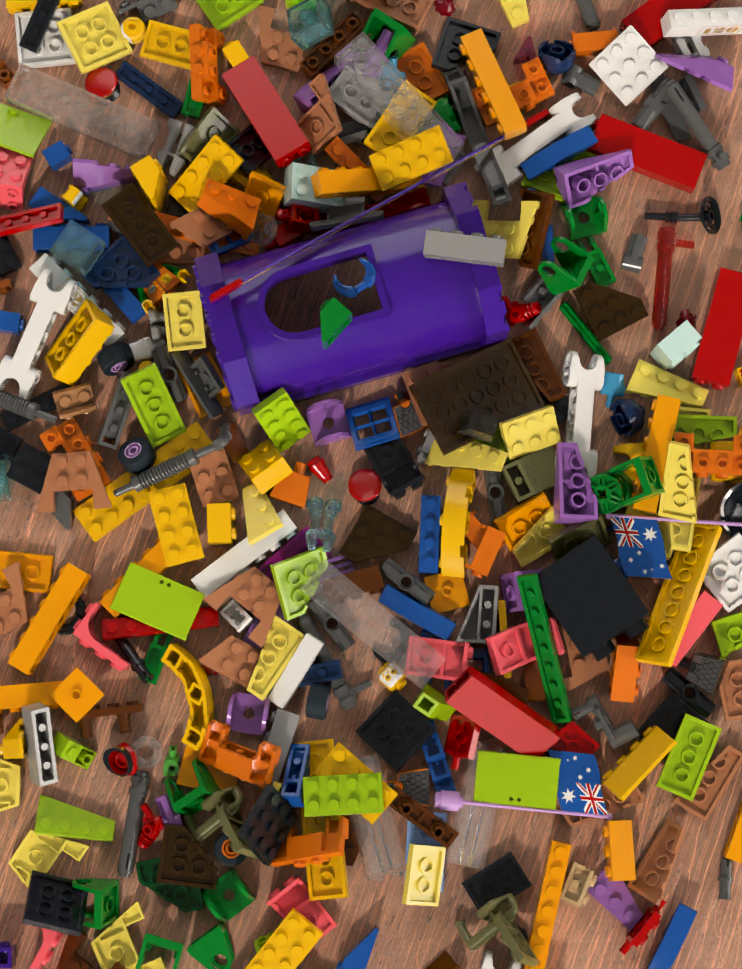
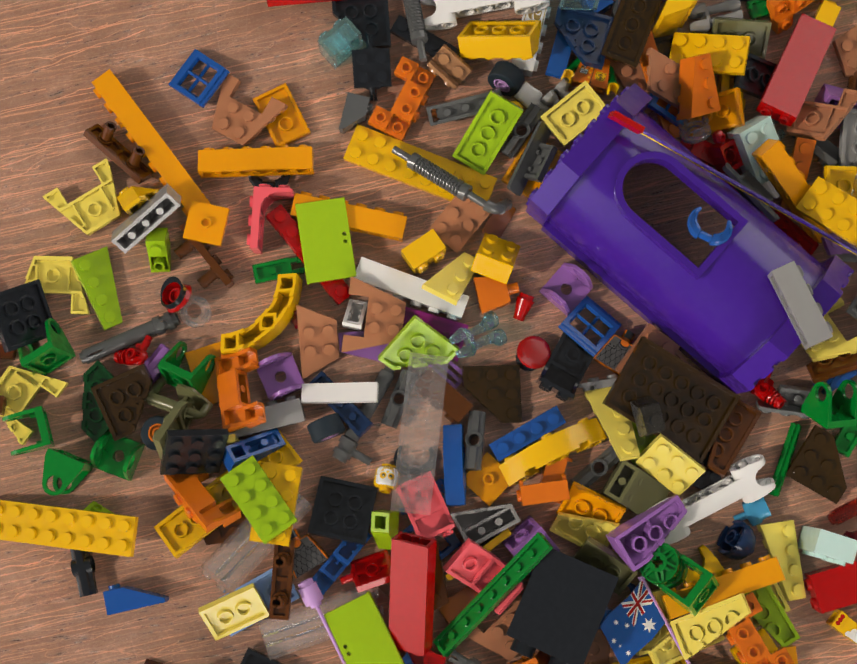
camera: 55 degrees right, 0 degrees up
nougat wing [37,451,113,513] -> none
black pin [114,638,154,684] -> none
black wheel [118,437,156,474] -> none
yellow plate [148,483,205,568] -> none
bright green piece [163,746,180,777] -> none
light yellow wing [247,615,305,701] -> none
lime plate [251,387,311,453] -> none
coral bracket [266,875,337,940] -> none
green slope [320,297,352,350] -> none

